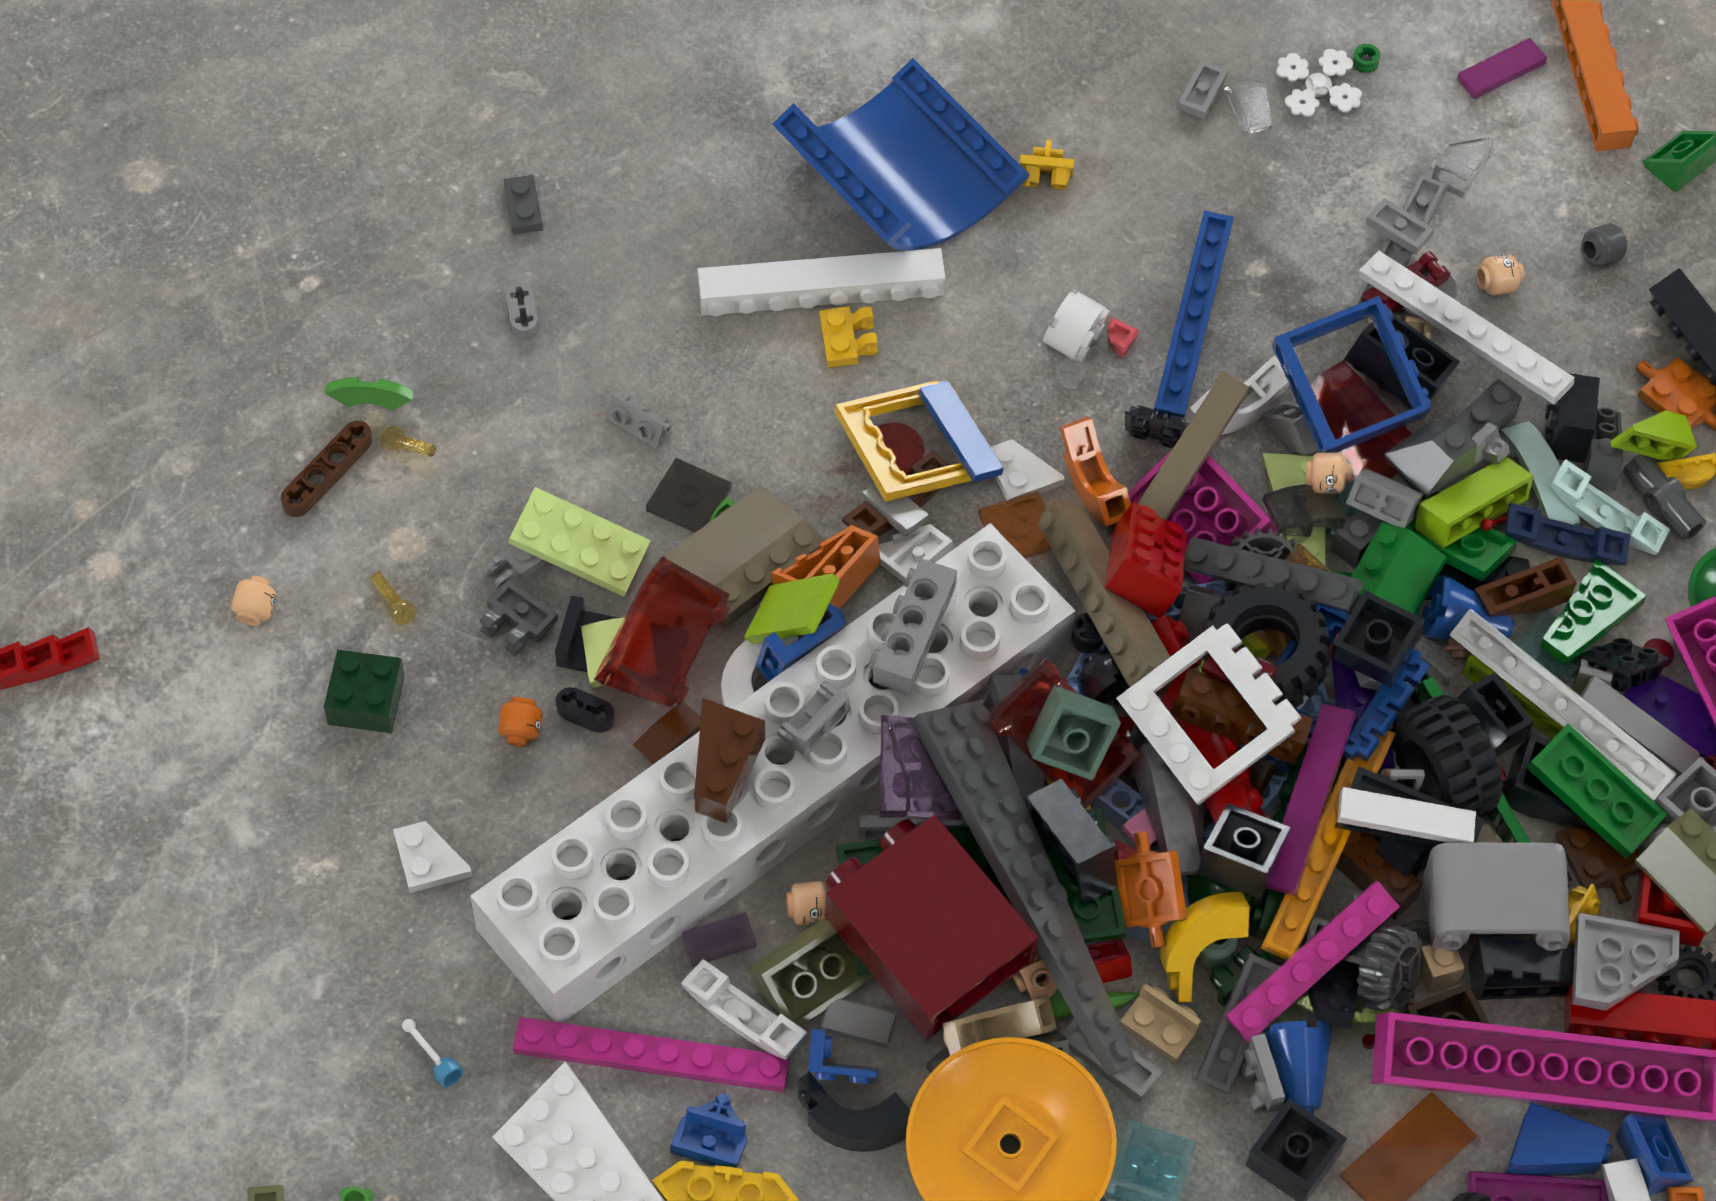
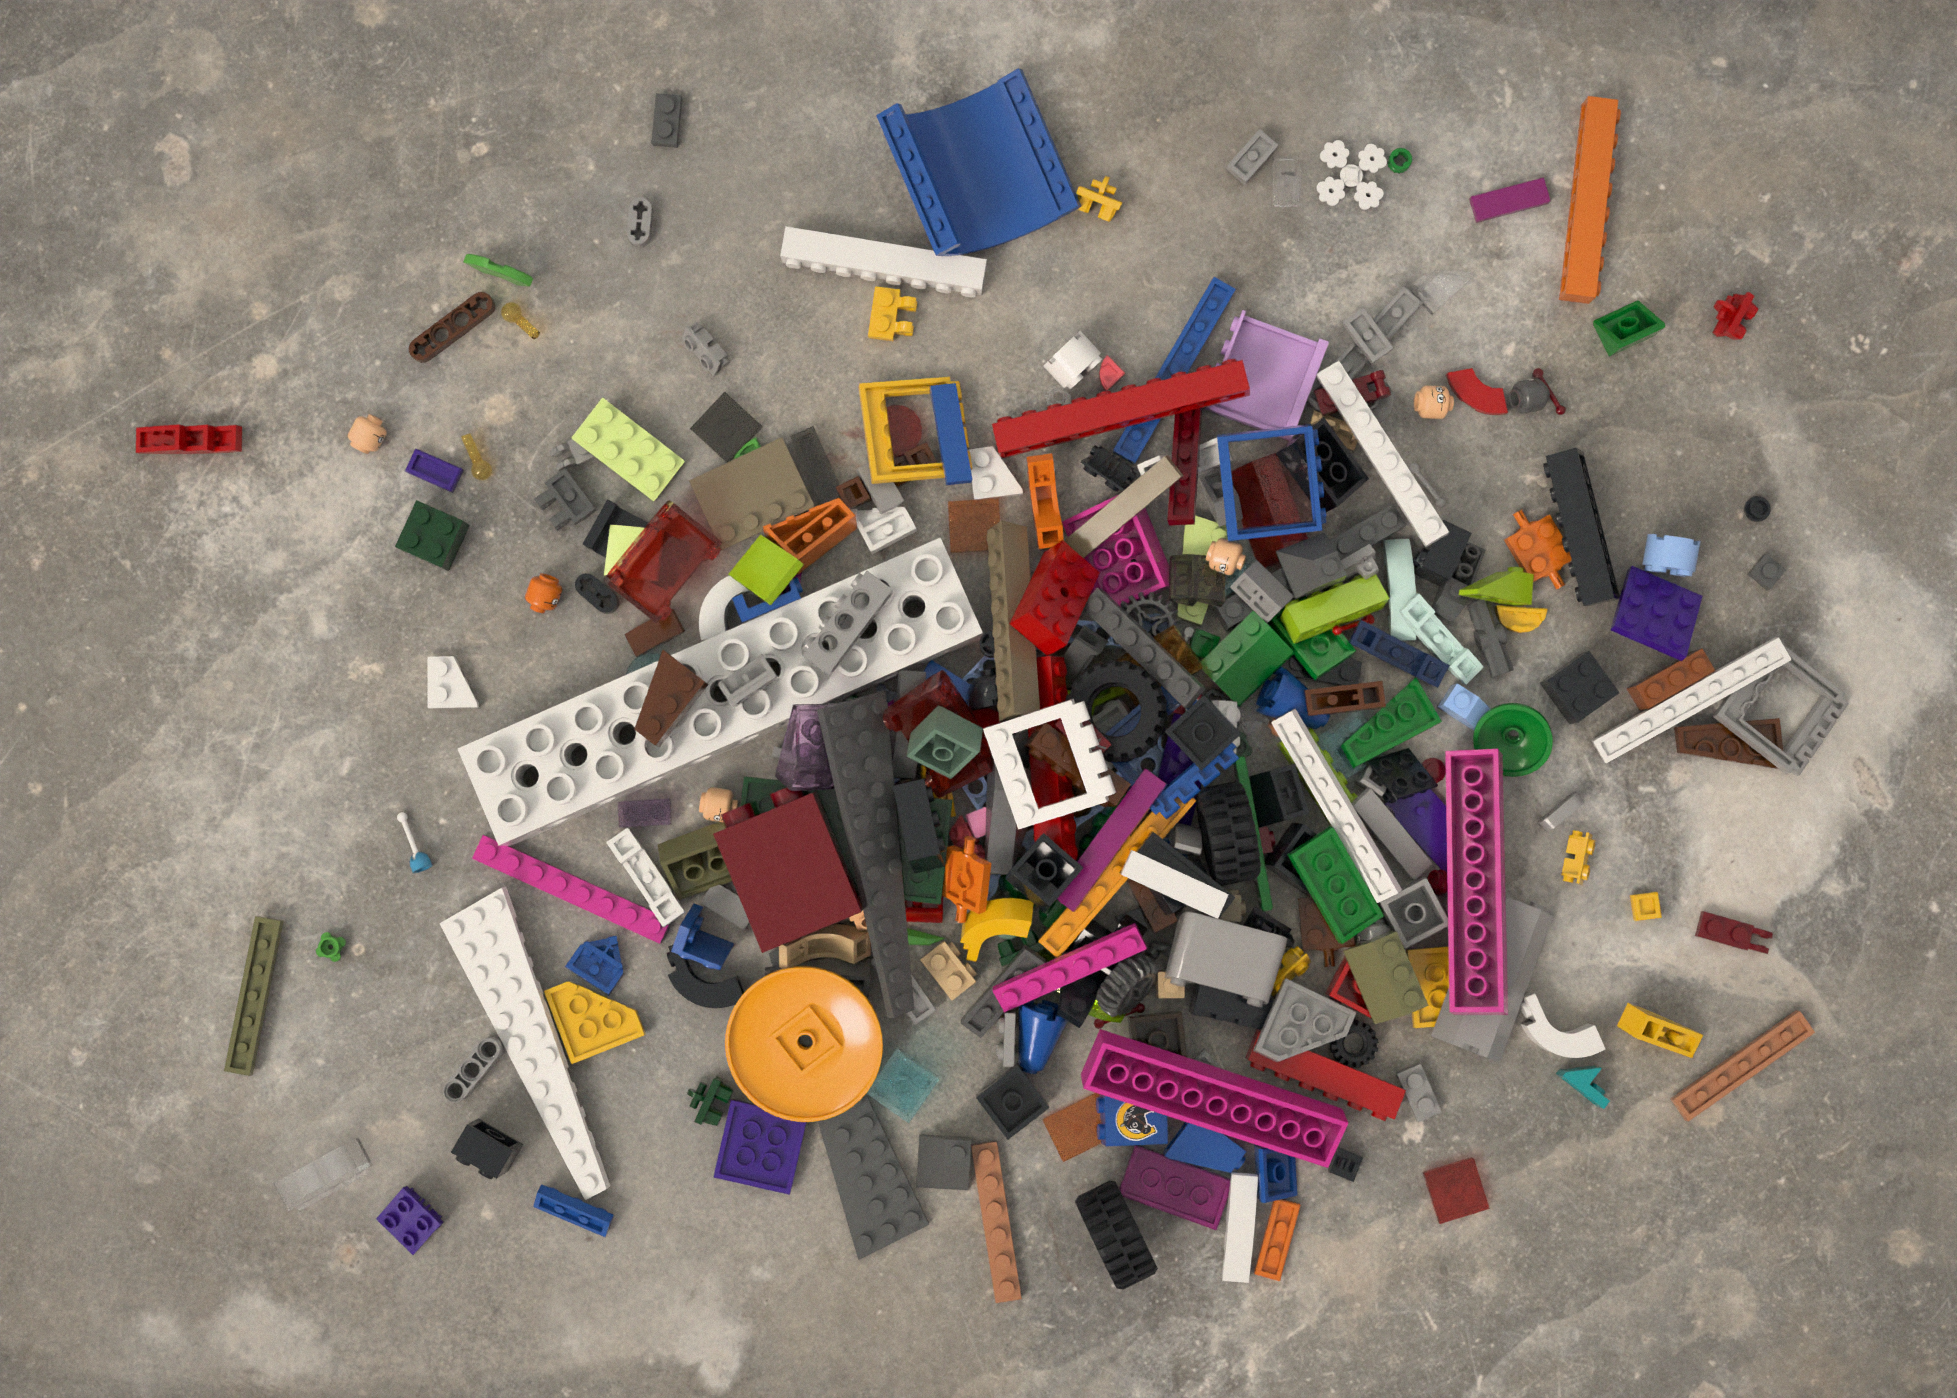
camera: 15 degrees right, 25 degrees up
none -> dark purple tile [405,448,464,493]
none -> clear smoke plate [790,426,841,505]
none -> red brick [992,359,1250,459]
none -> blue panel [1096,1094,1168,1146]
none -> dark red plate [1167,408,1202,526]
none -> lavender panel [1205,310,1329,441]
none -> light blue slope [1437,683,1490,731]
none -> red tile [1446,368,1508,415]
none -> dark red hinge [1532,368,1566,415]

